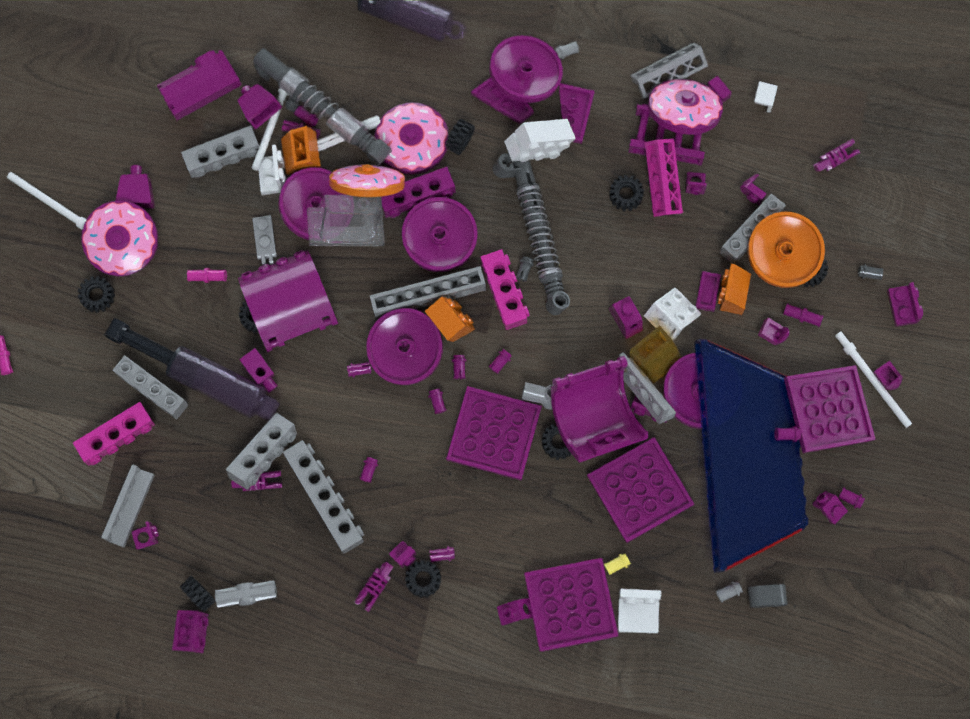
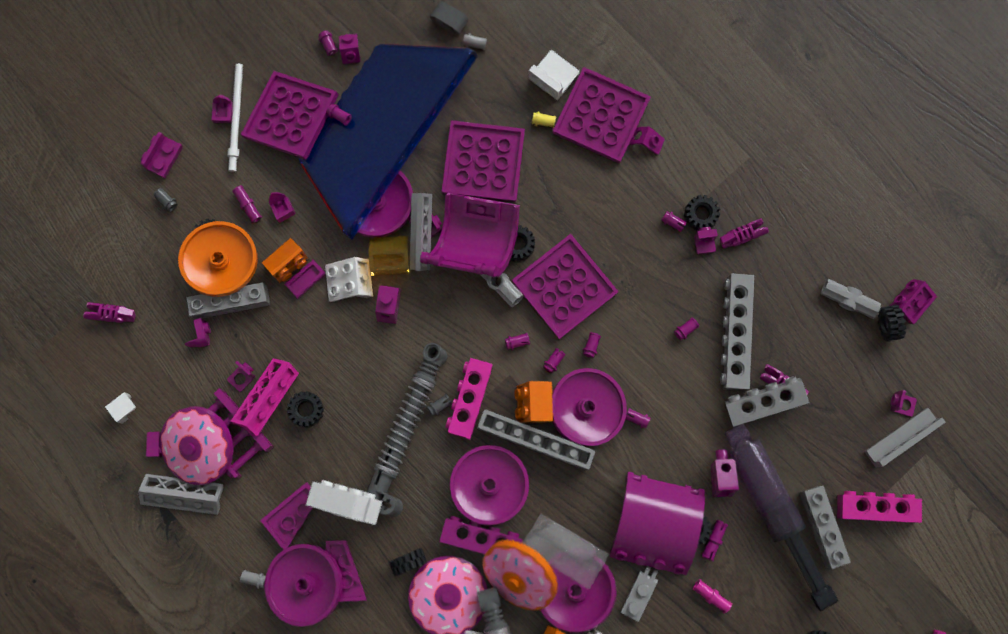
camera: 150 degrees left, 5 degrees up
none -> magenta pin [702,520,728,561]

